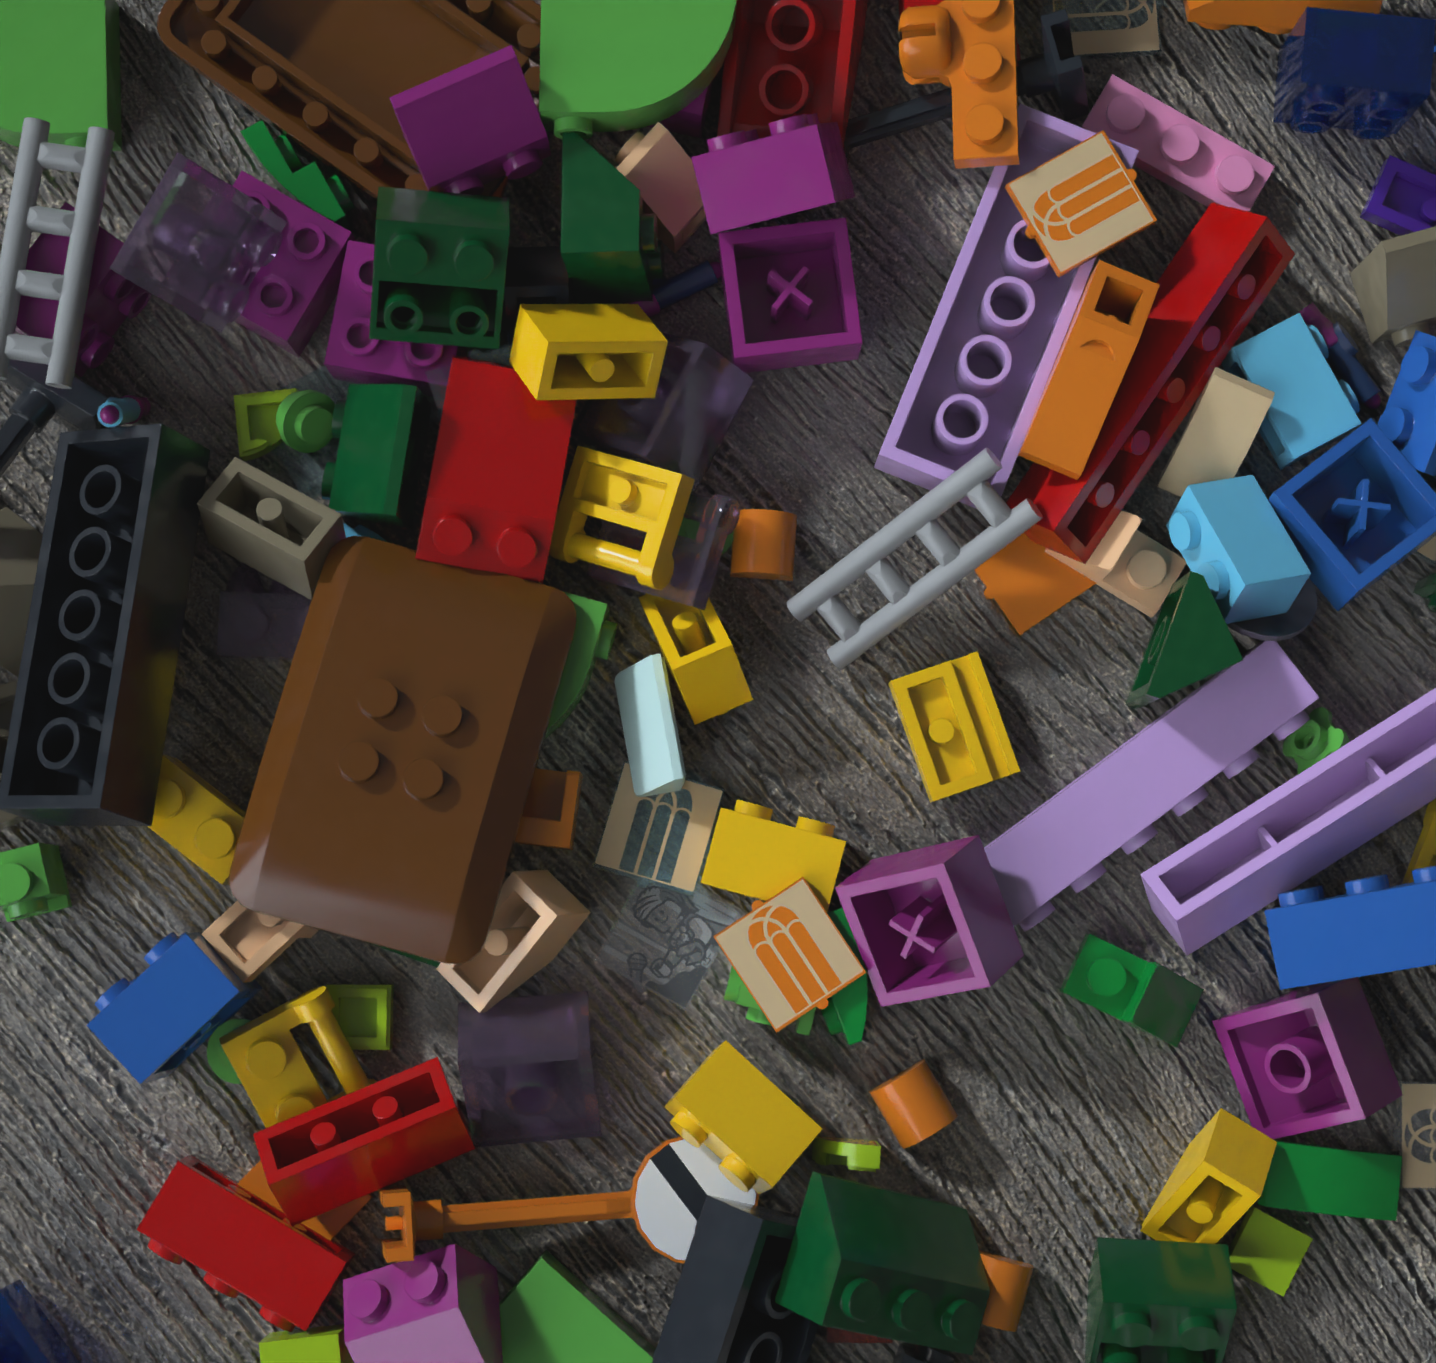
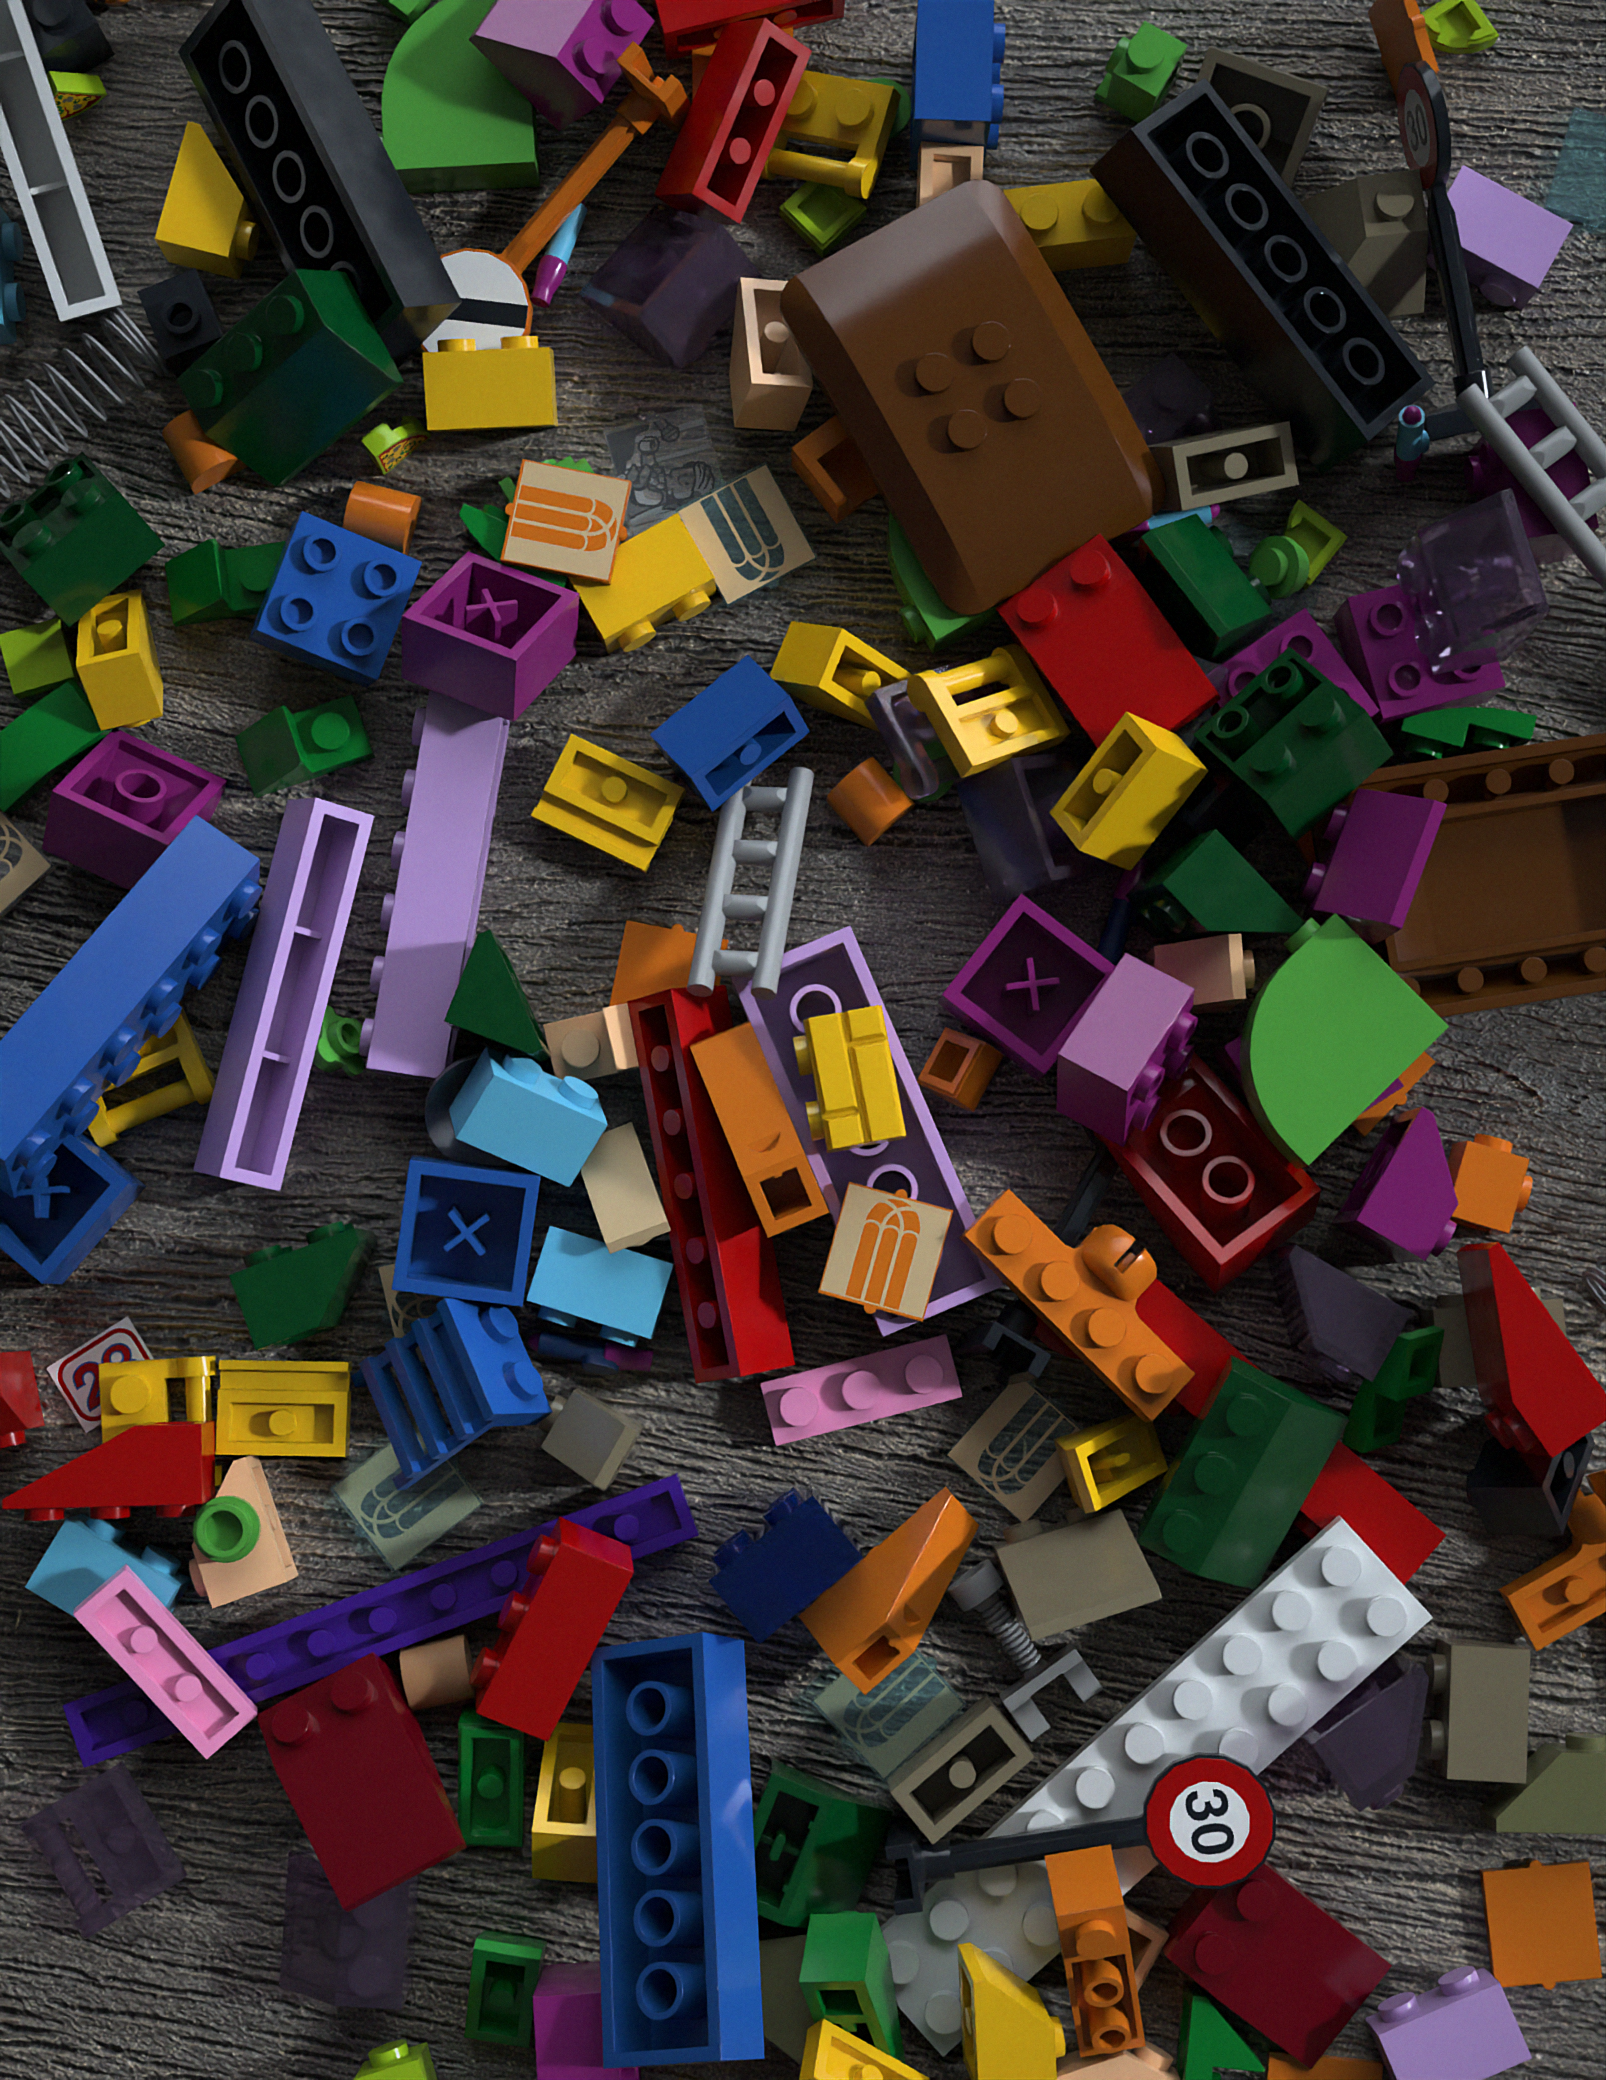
camera: 135 degrees right, 0 degrees up
light aqua slope [614,653,686,797] -> none
none -> green slope [165,539,286,627]
none -> blue brick [248,511,422,688]
none -> piece [530,199,588,308]
none -> blue brick [650,654,810,812]
none -> yellow brick [793,1005,907,1153]
none -> orange brick [917,1027,1004,1112]

